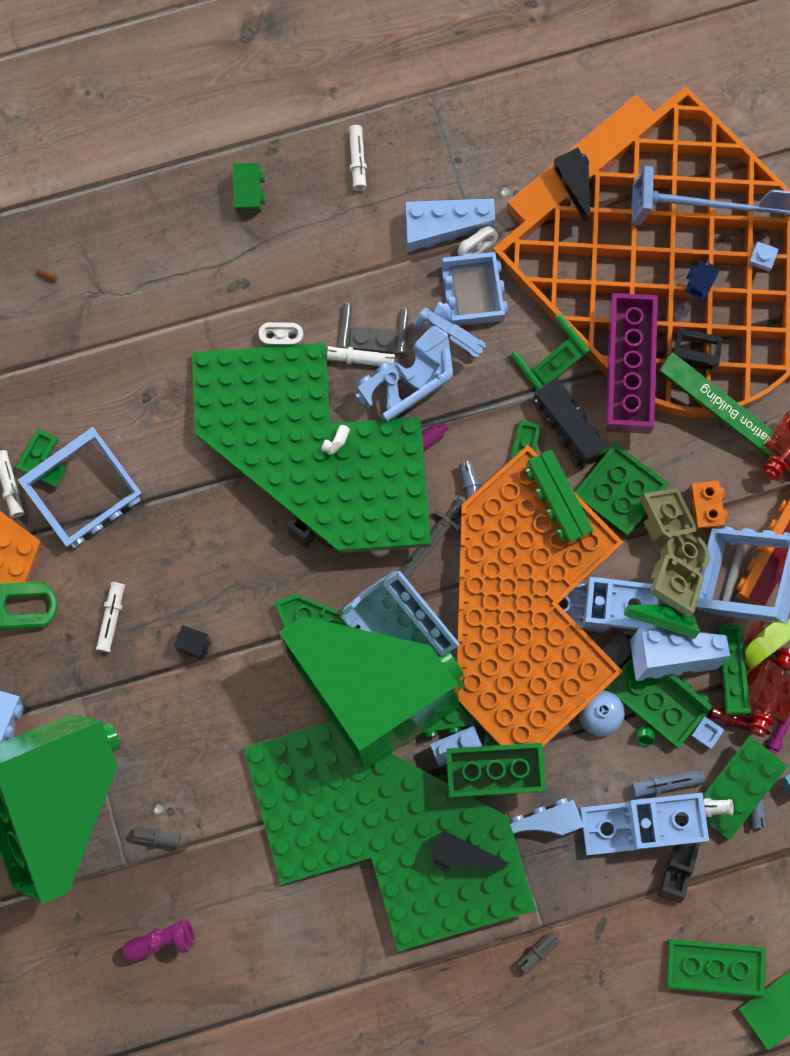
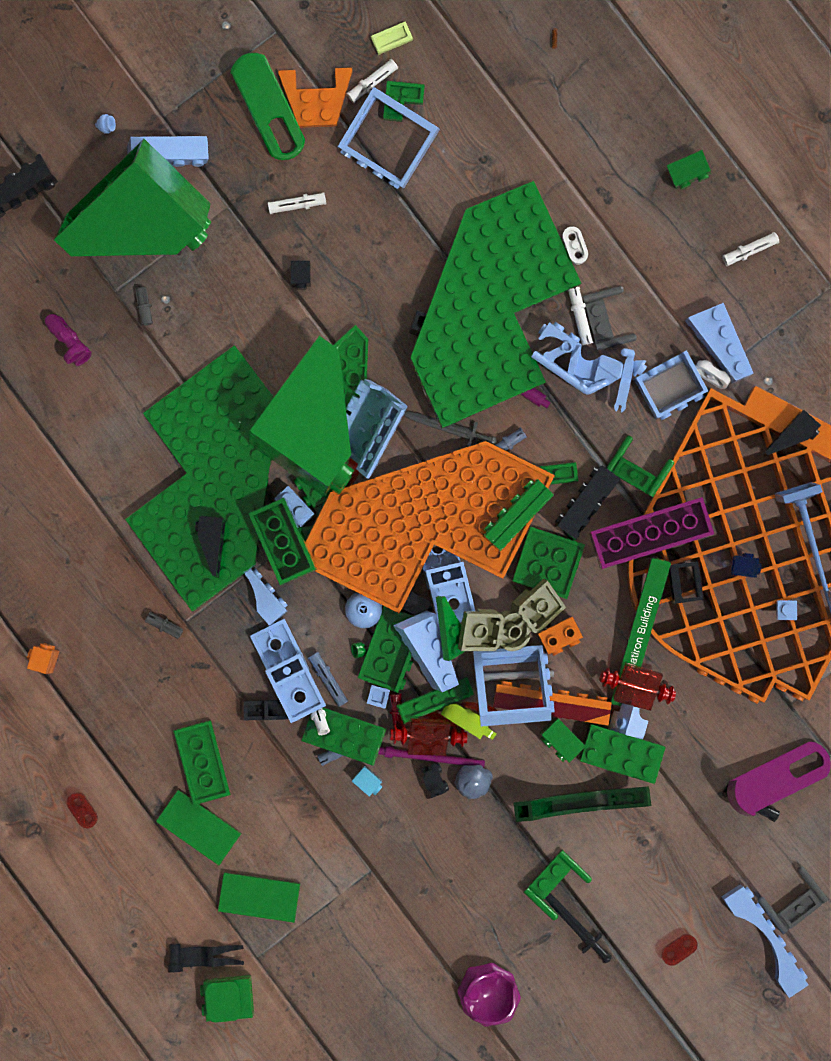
camera: 70 degrees right, 10 degrees up
white arm [321,425,350,455] -> none

